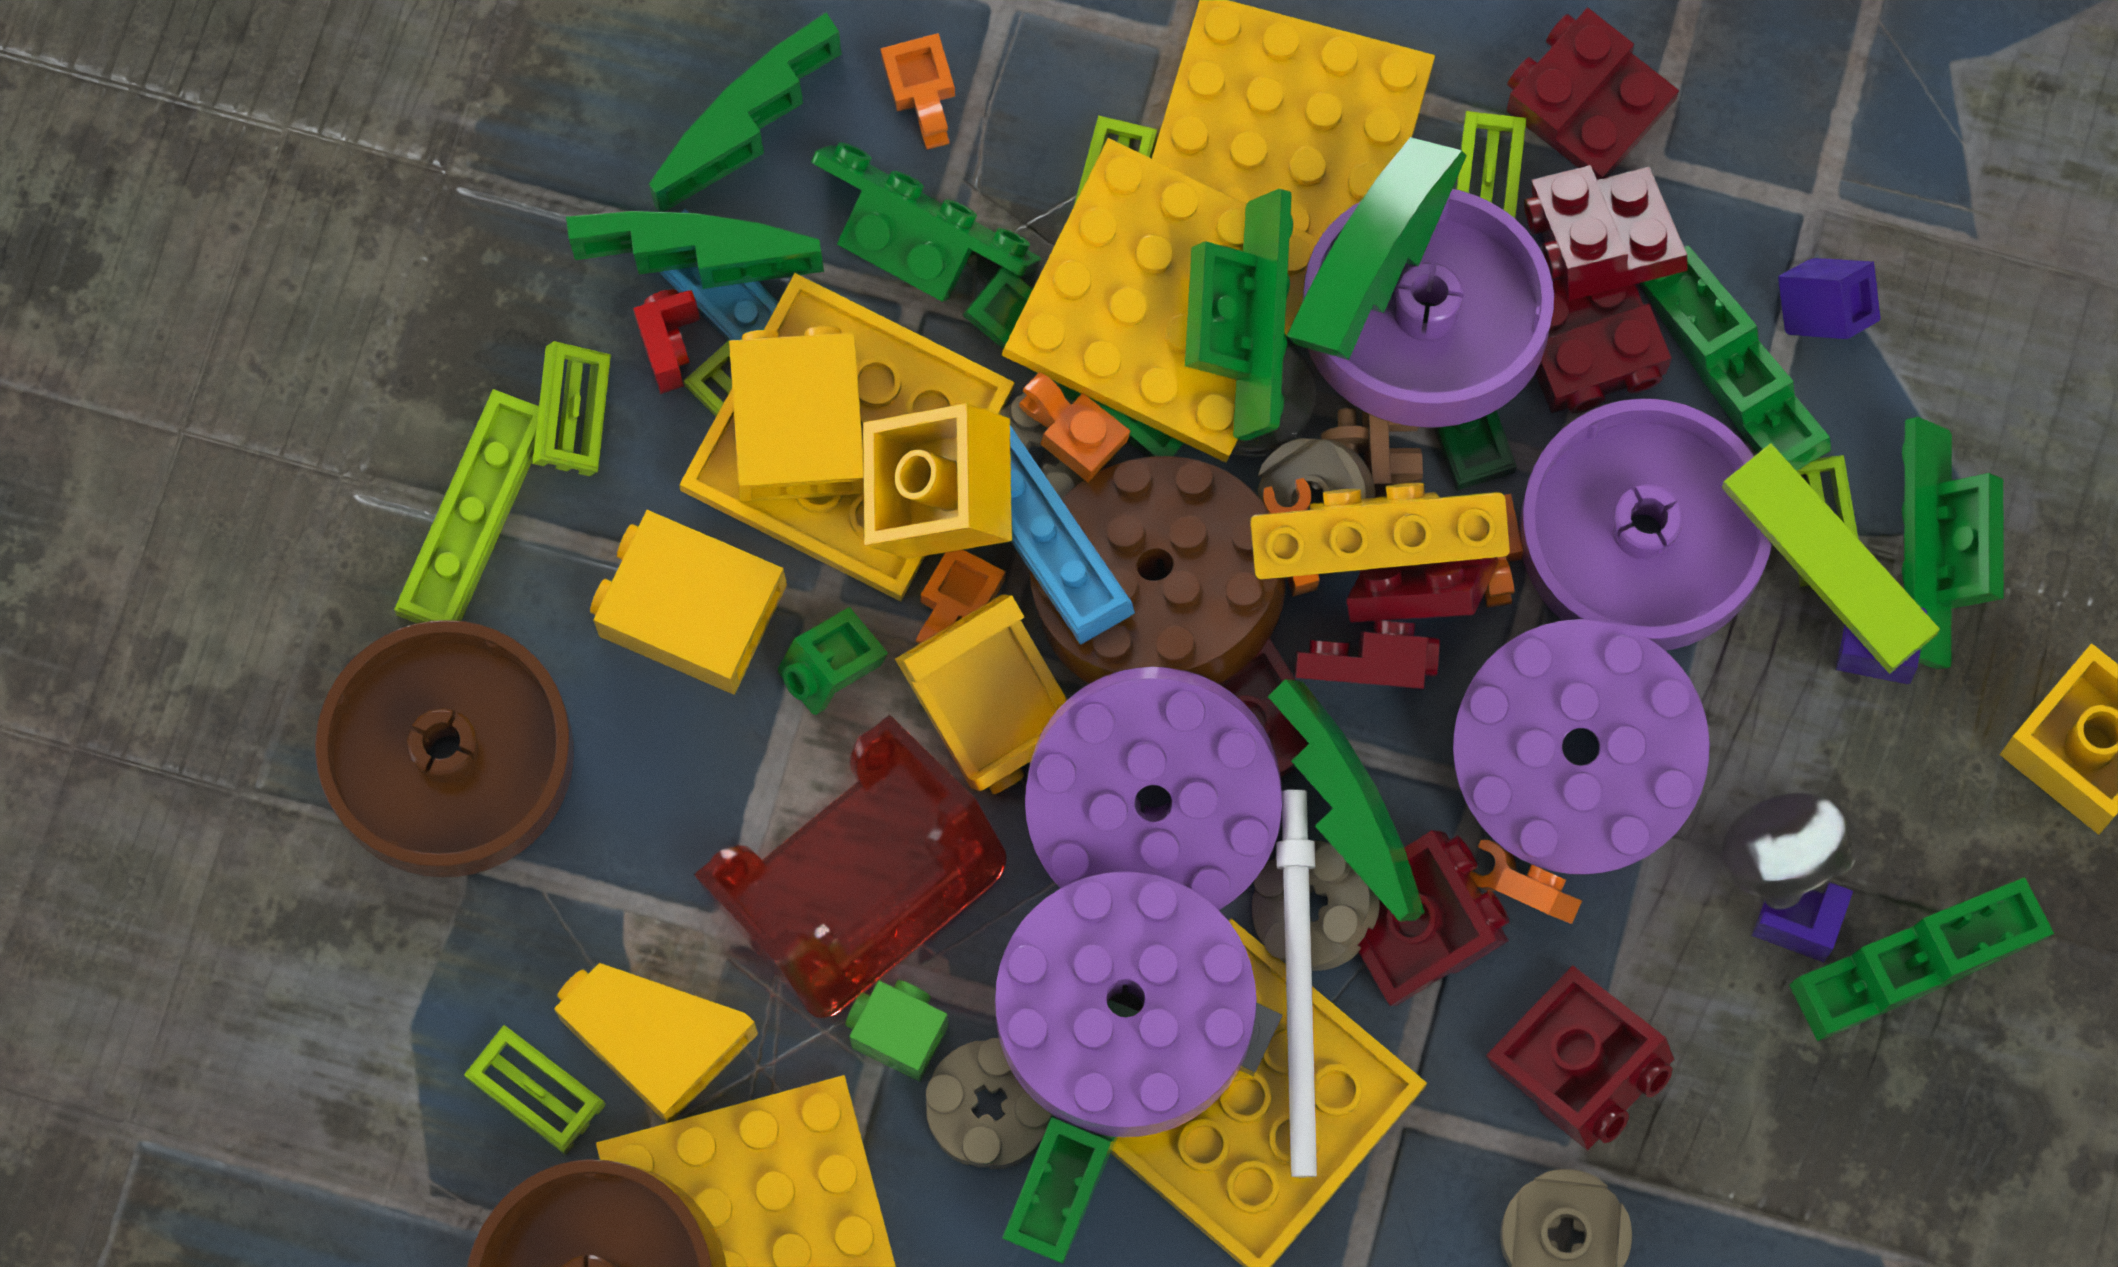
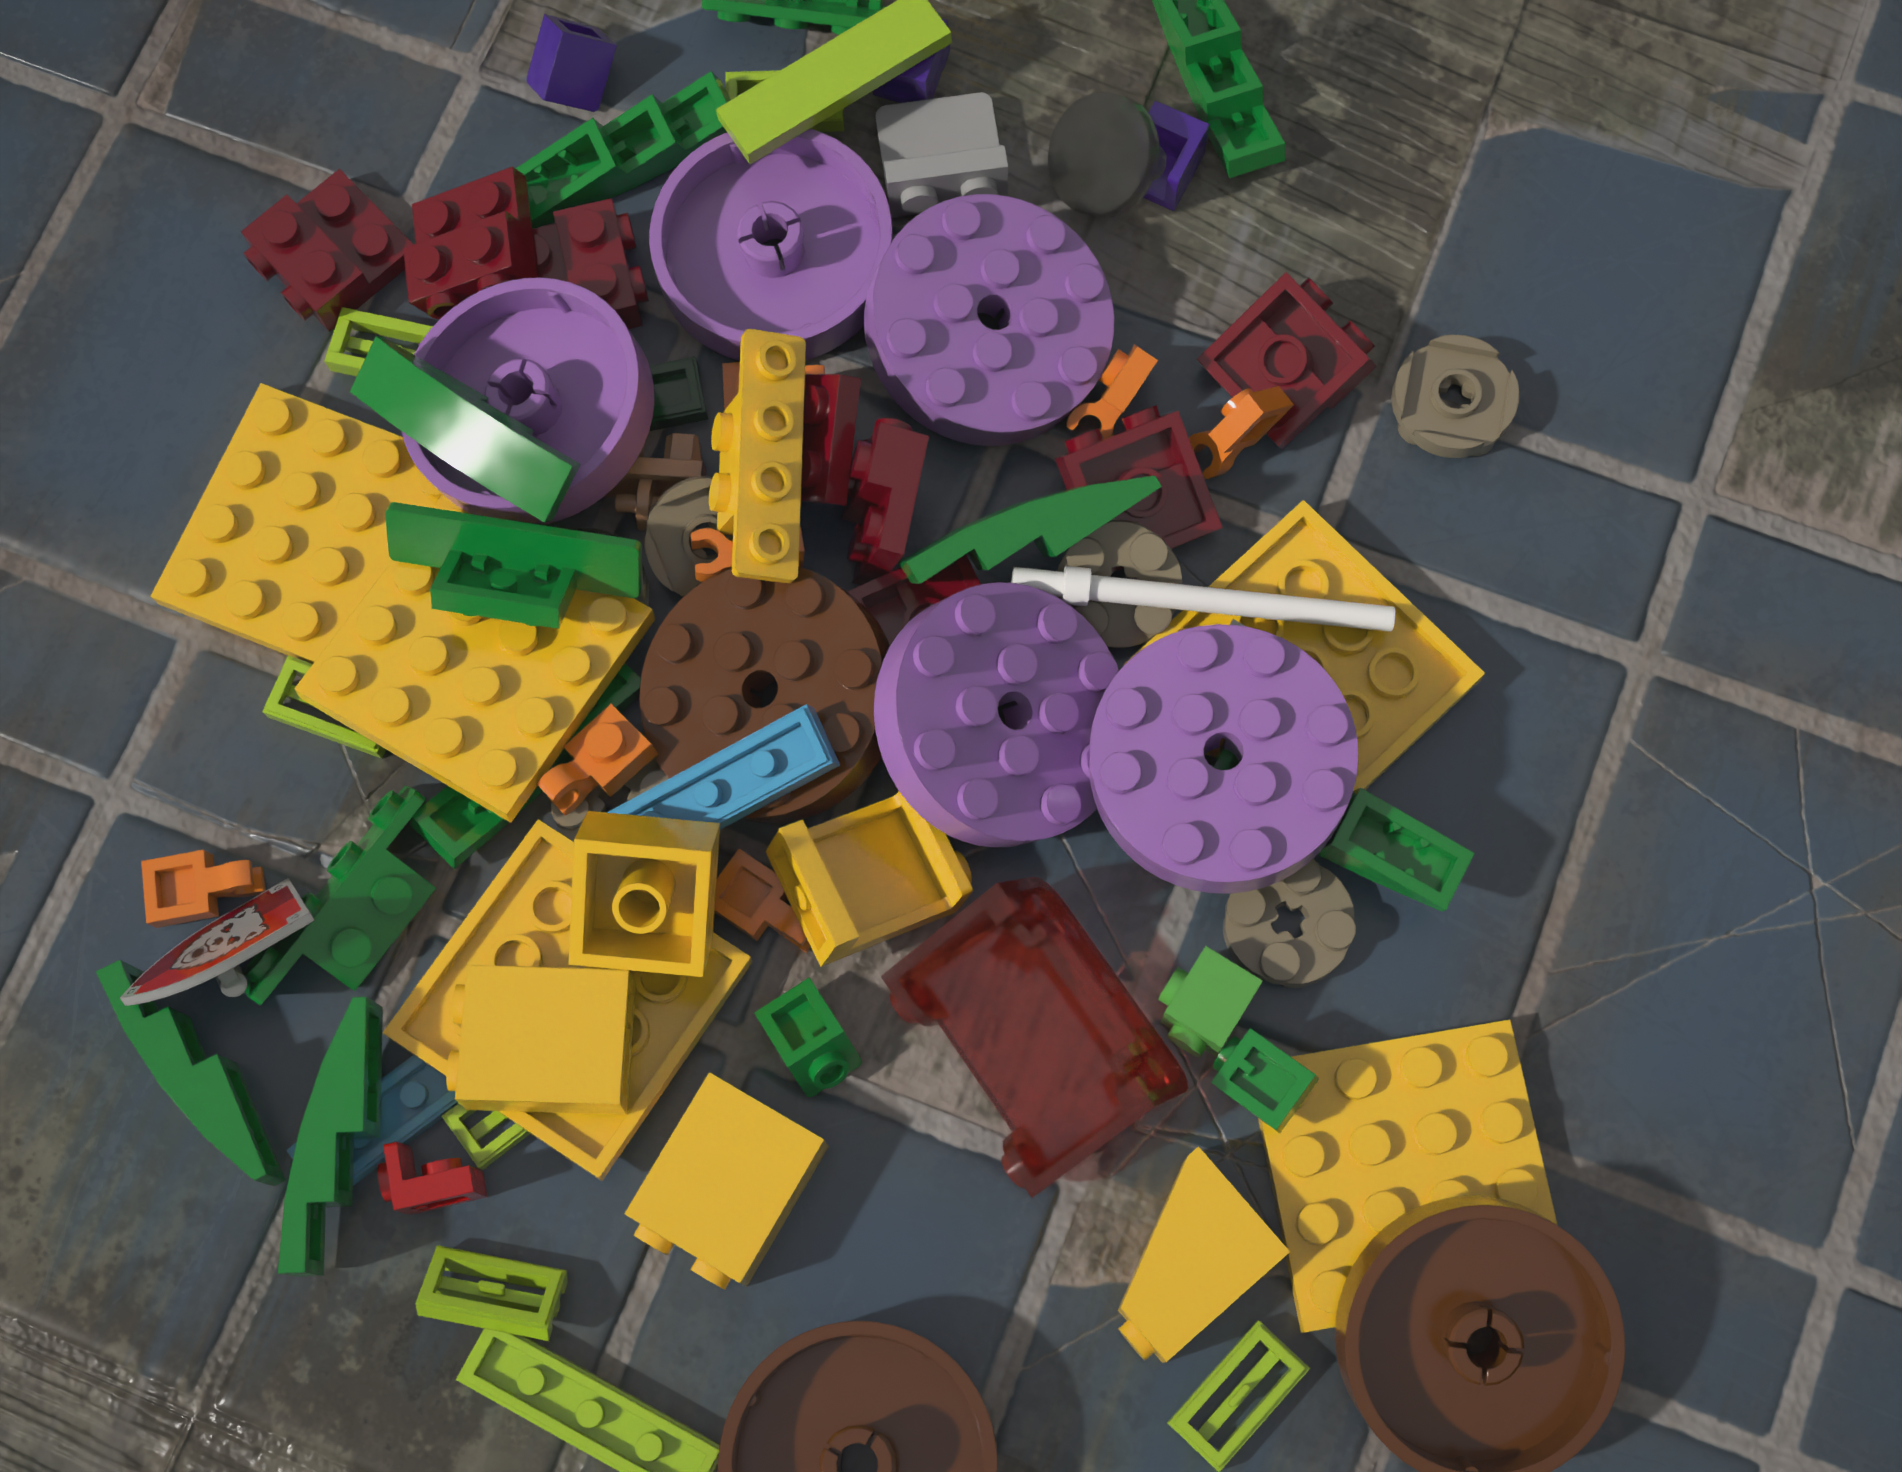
camera: 80 degrees left, 0 degrees up
none -> shield [120,878,314,1006]
none -> light grey bracket [875,92,1008,218]
none -> orange plate [1189,386,1294,479]
none -> green bracket [1211,1028,1319,1133]

